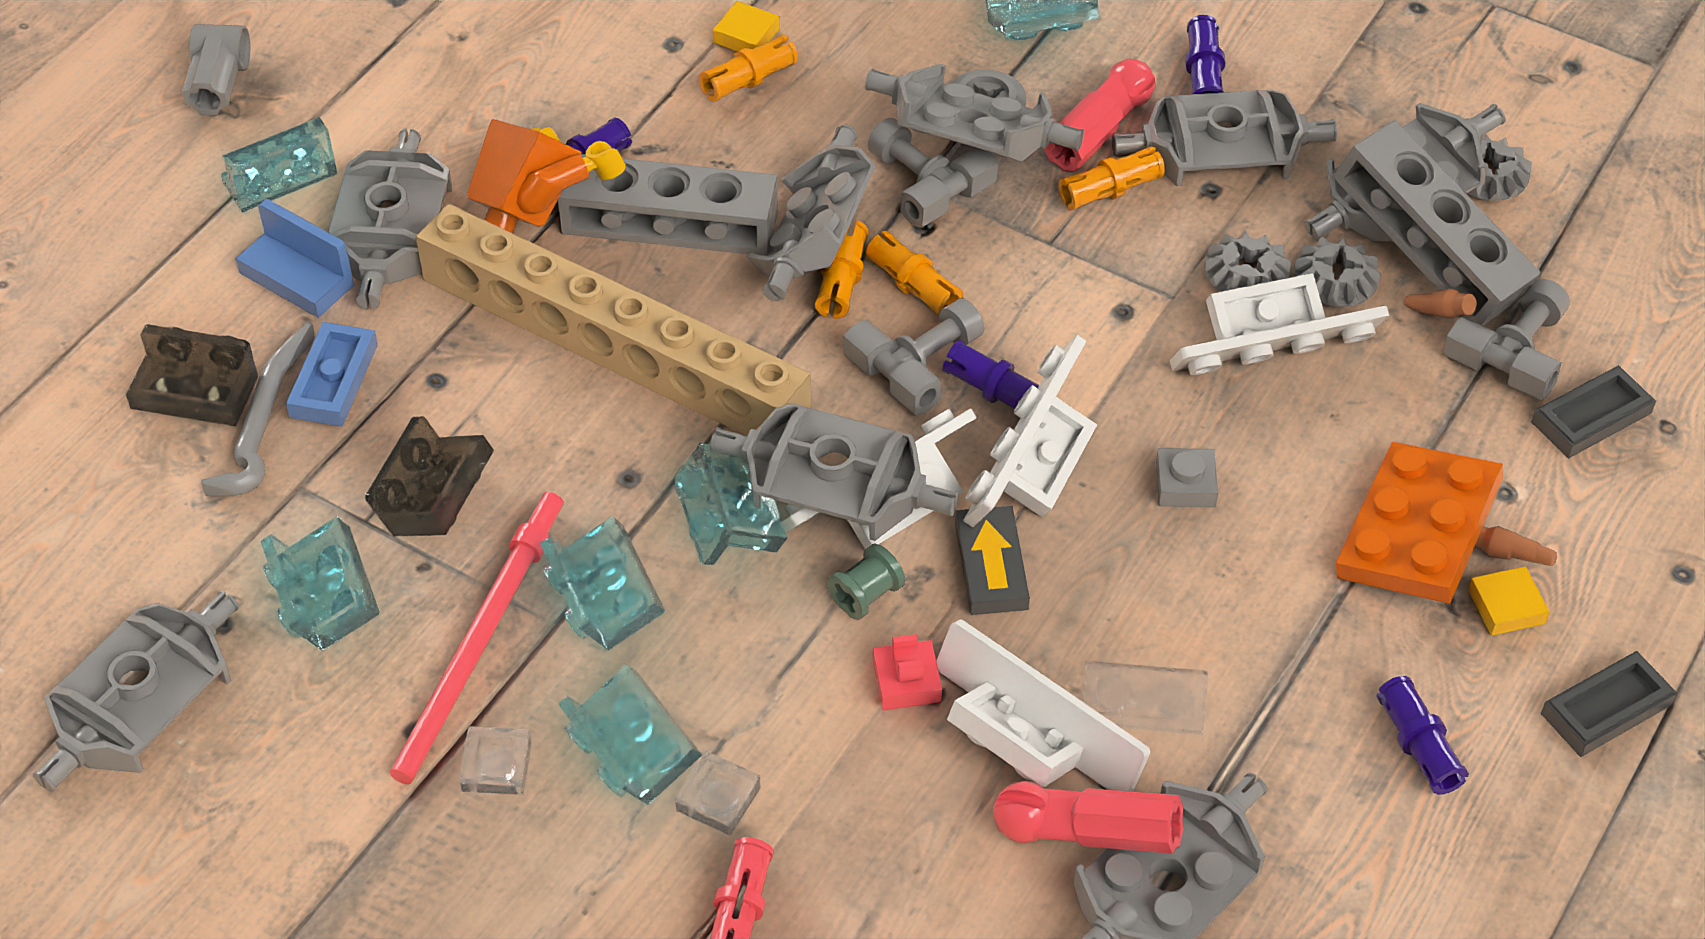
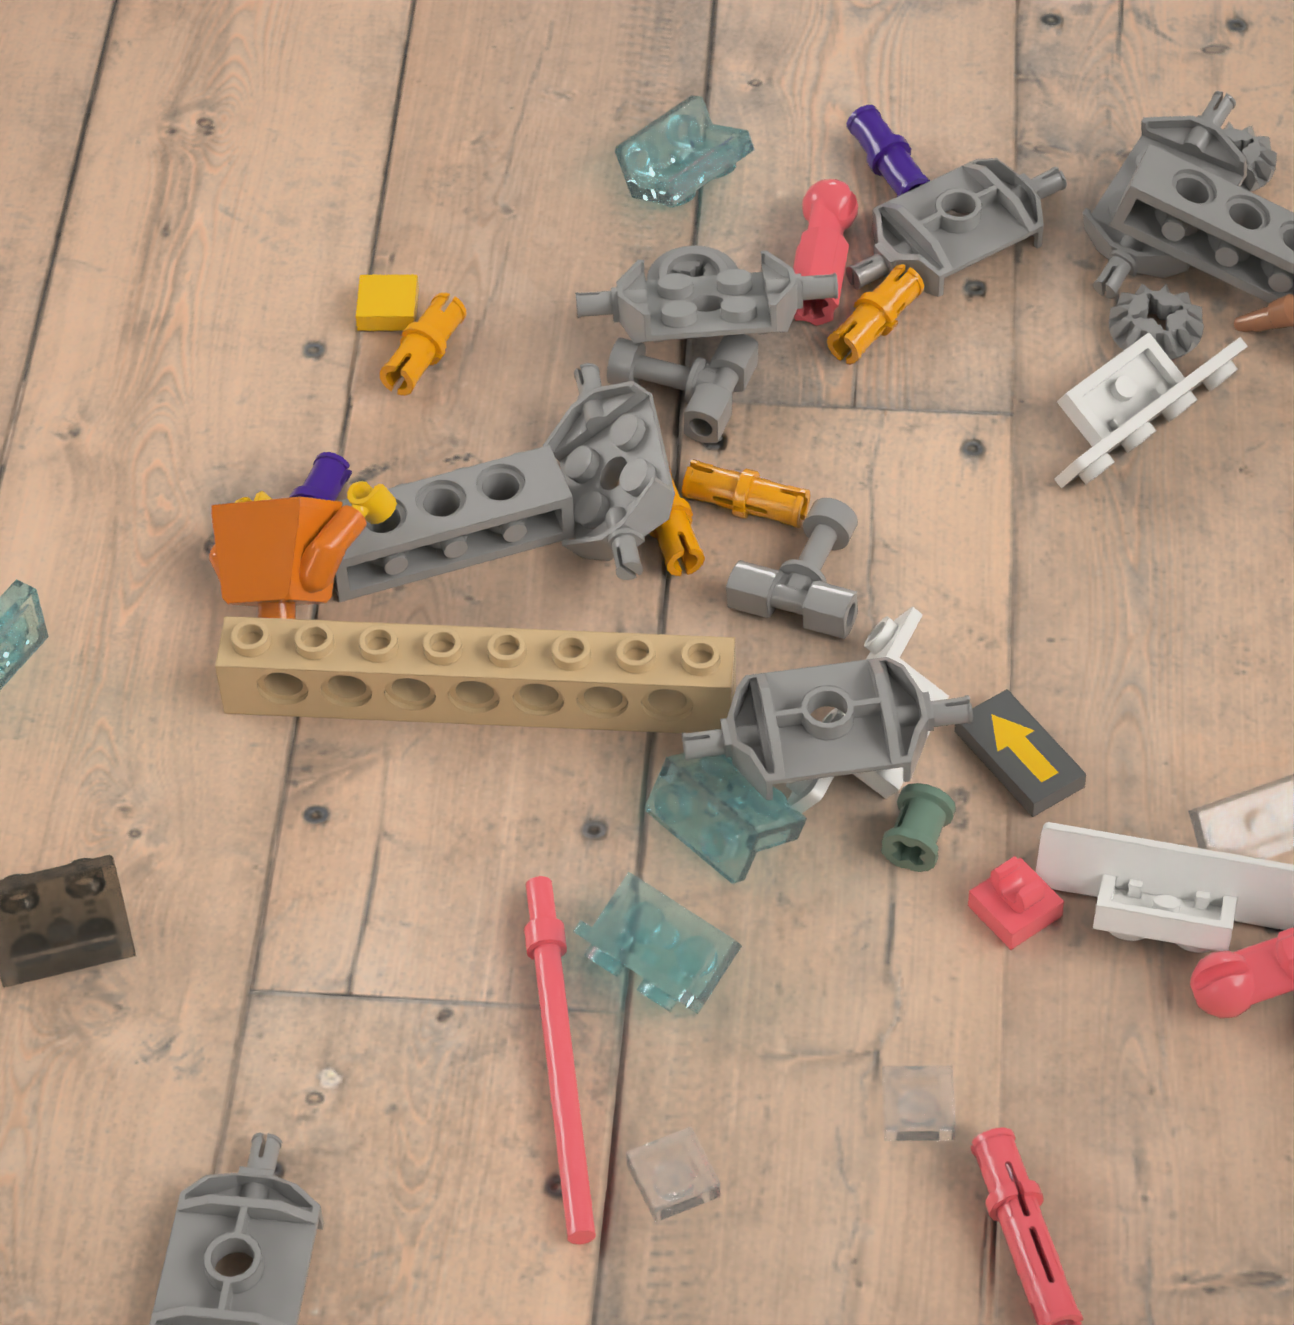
camera: 25 degrees left, 0 degrees up
light grey piece [202,322,315,496] -> none
medium blue panel [235,199,354,318] -> none
clear light blue bracket [261,516,380,651] -> none
medium blue plate [286,322,378,427] -> none
light grey plate [328,128,452,309] -> none
clear smoke bracket [365,416,494,537] -> none
clear light blue bracket [558,664,702,805] -> none
dark purple pin [942,340,1039,409] -> none
white bracket [963,335,1097,527] -> none
light grey plate [1156,448,1218,507] -> none
light grey gear [1205,231,1291,292] -> none

